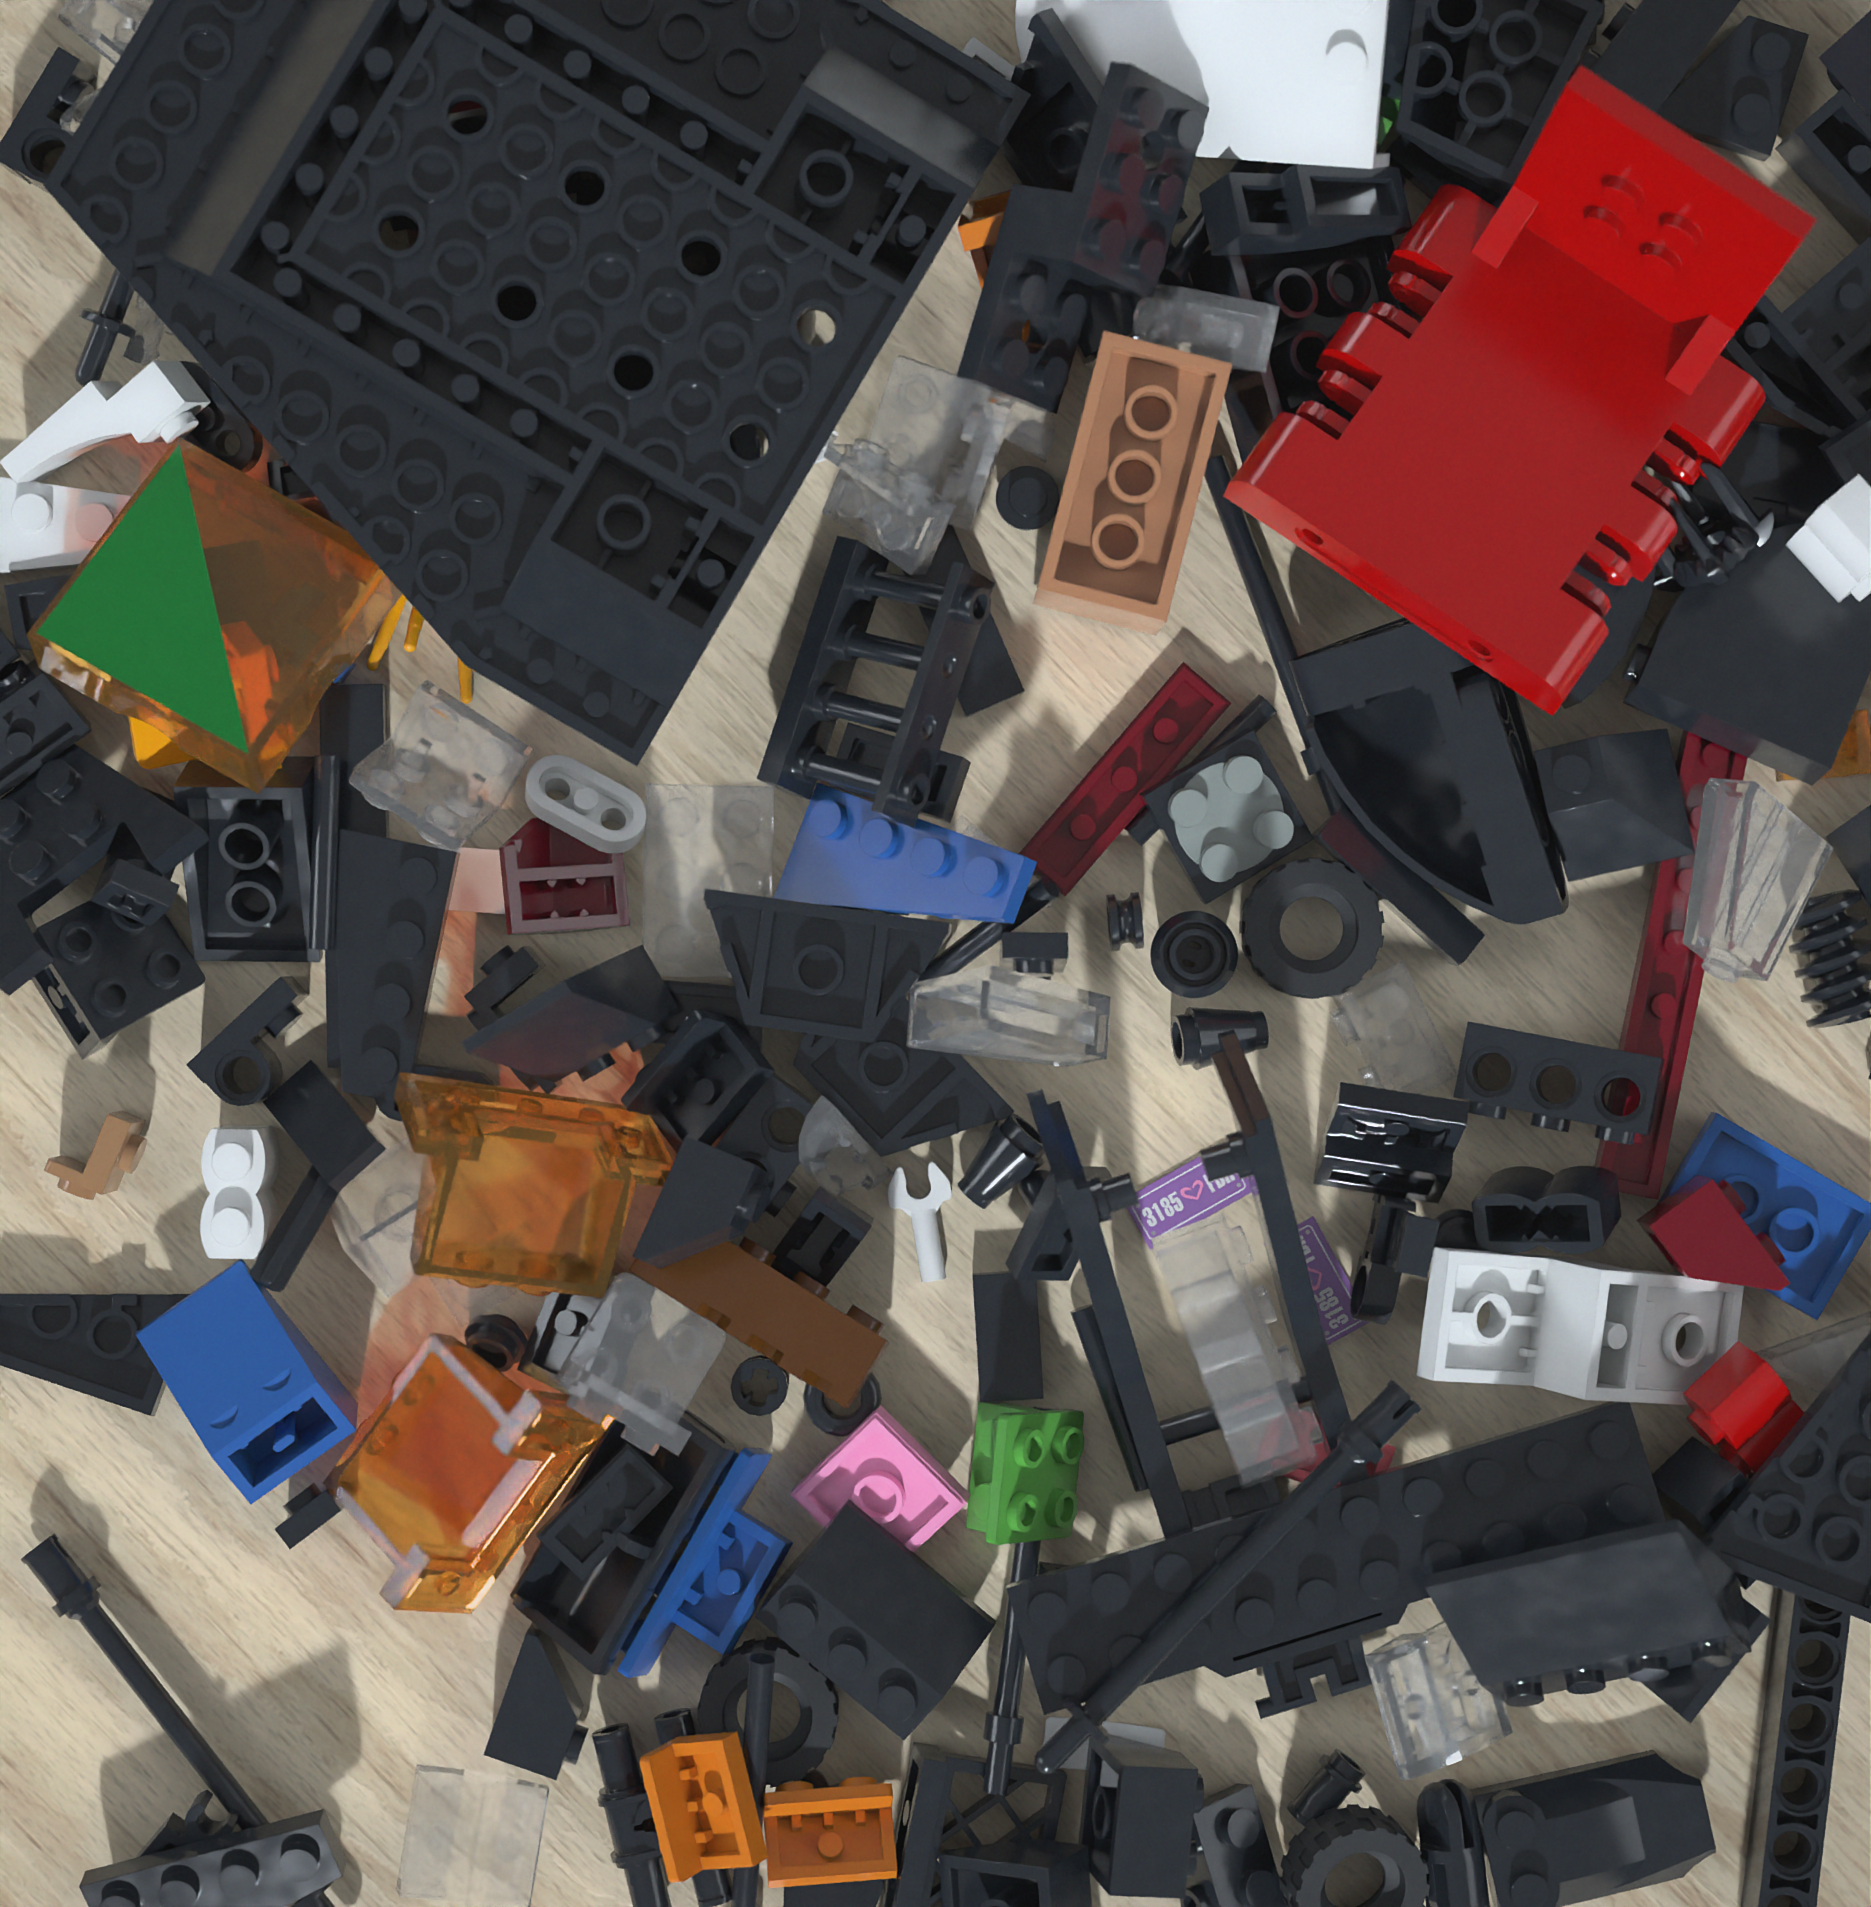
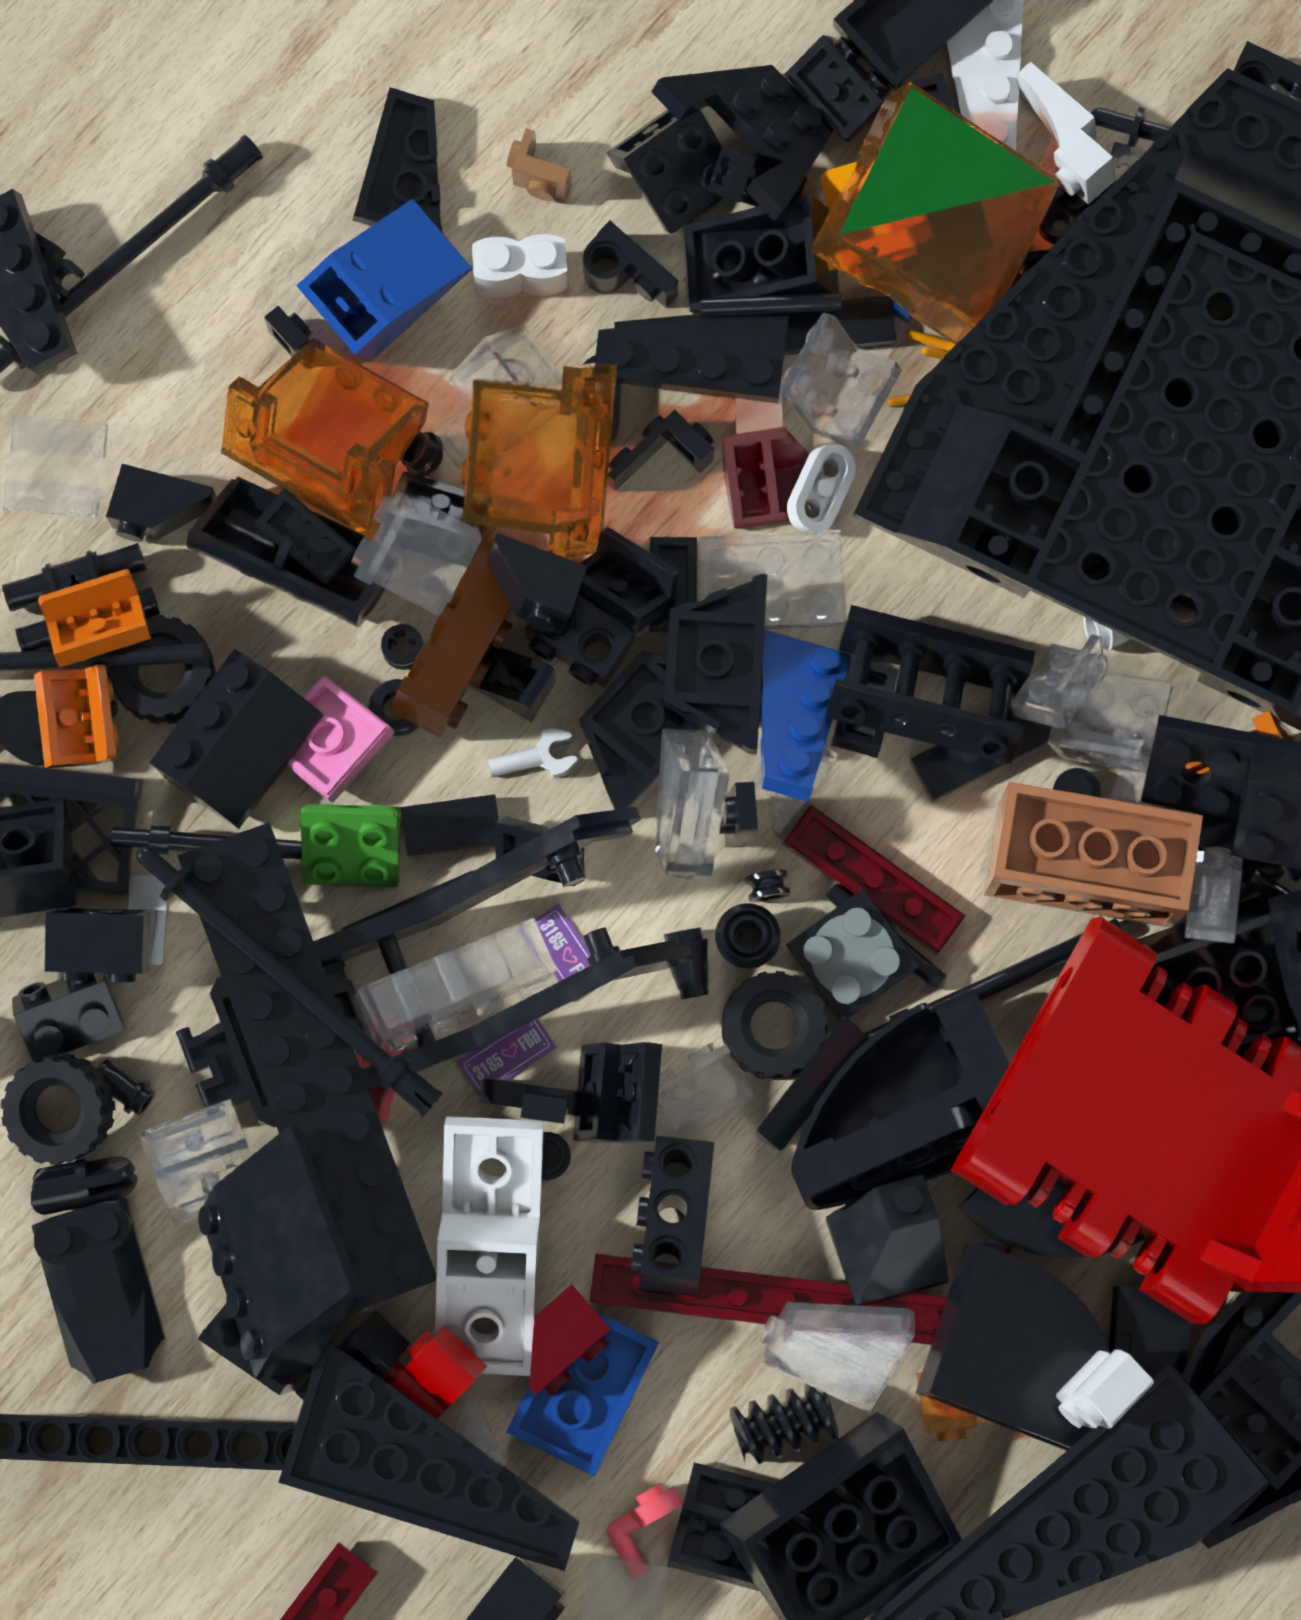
camera: 85 degrees right, 10 degrees down
black axle [250,1131,373,1292] -> none
black tile [263,1060,386,1192] -> none
black slope [461,945,680,1082] -> none
blue bracket [617,1447,794,1678] -> none
clear tile [799,1095,894,1195] -> none
black bar [910,875,1059,1000] -> none
black cone [957,1113,1045,1209] -> none
black brick [1471,1166,1622,1254] -> none
black piece [1654,462,1774,593] -> none

